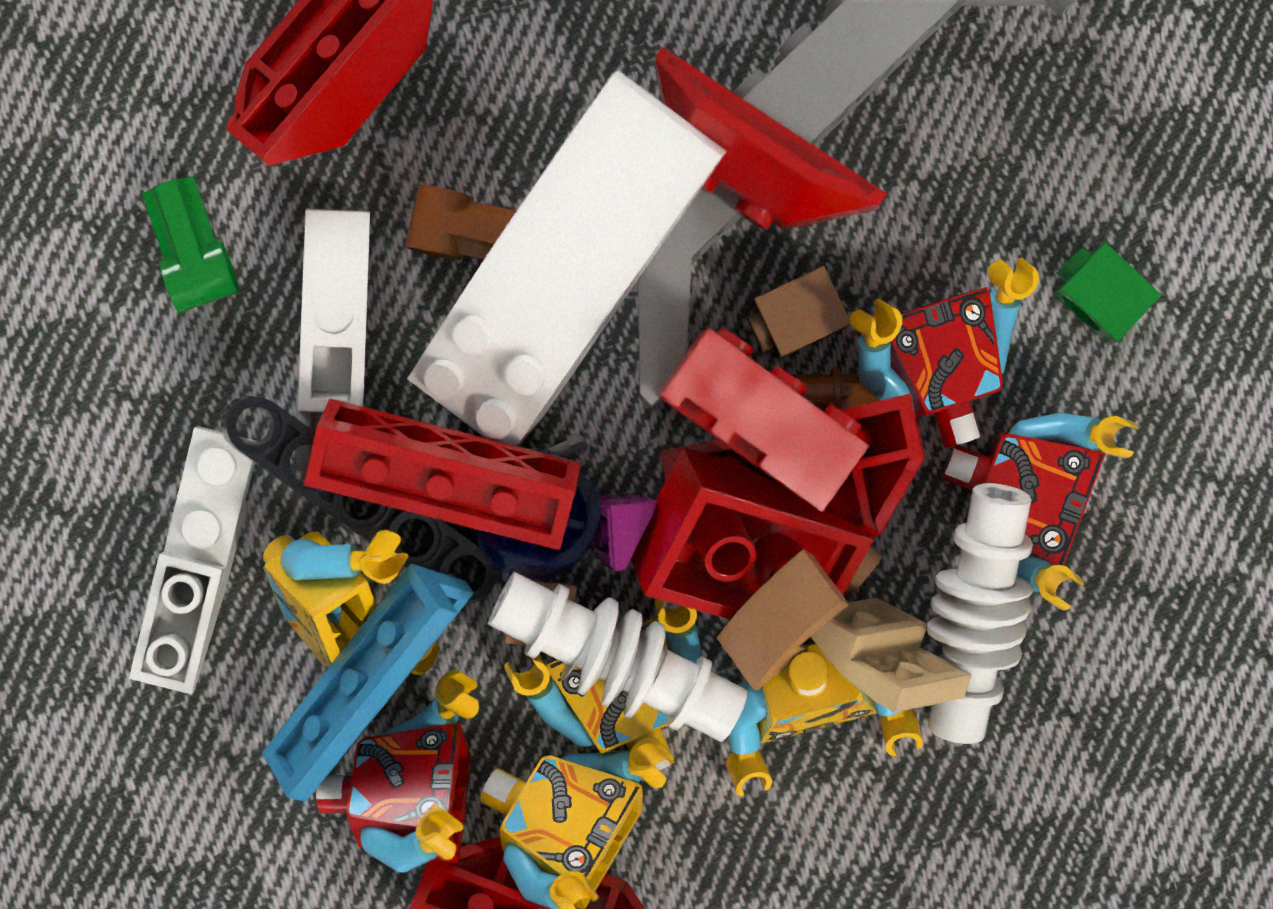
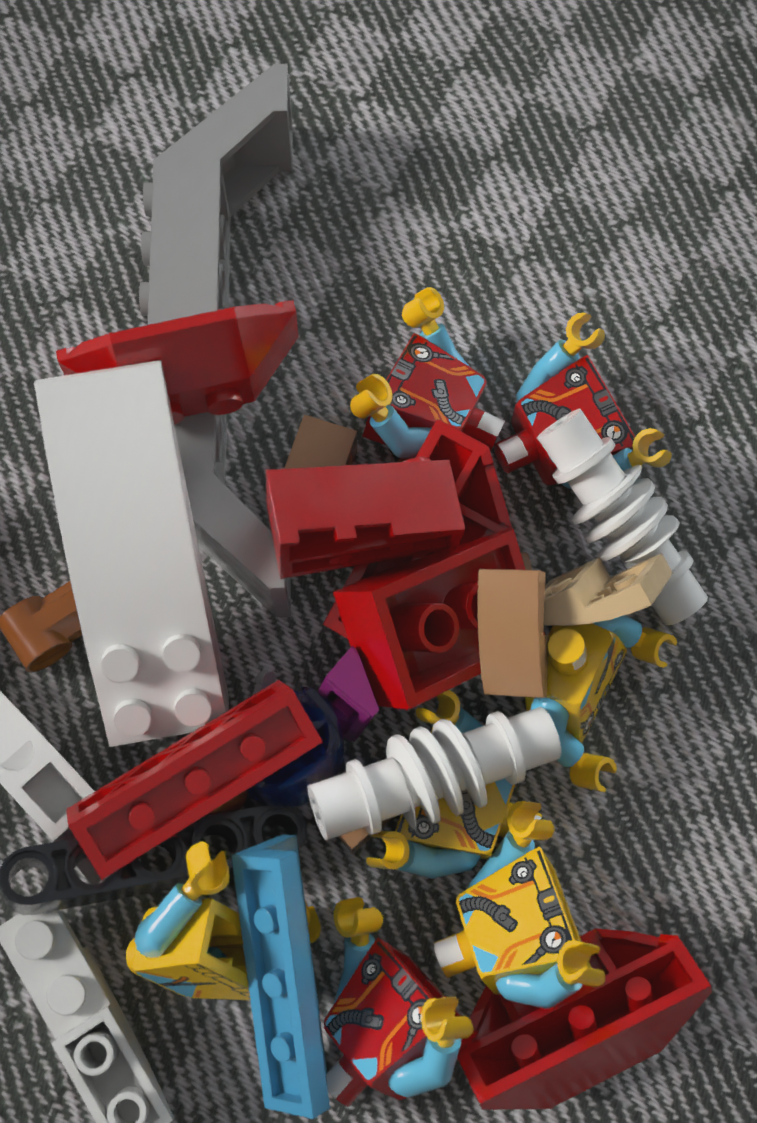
camera: 50 degrees left, 15 degrees down
green brick [1053,242,1162,345] -> none

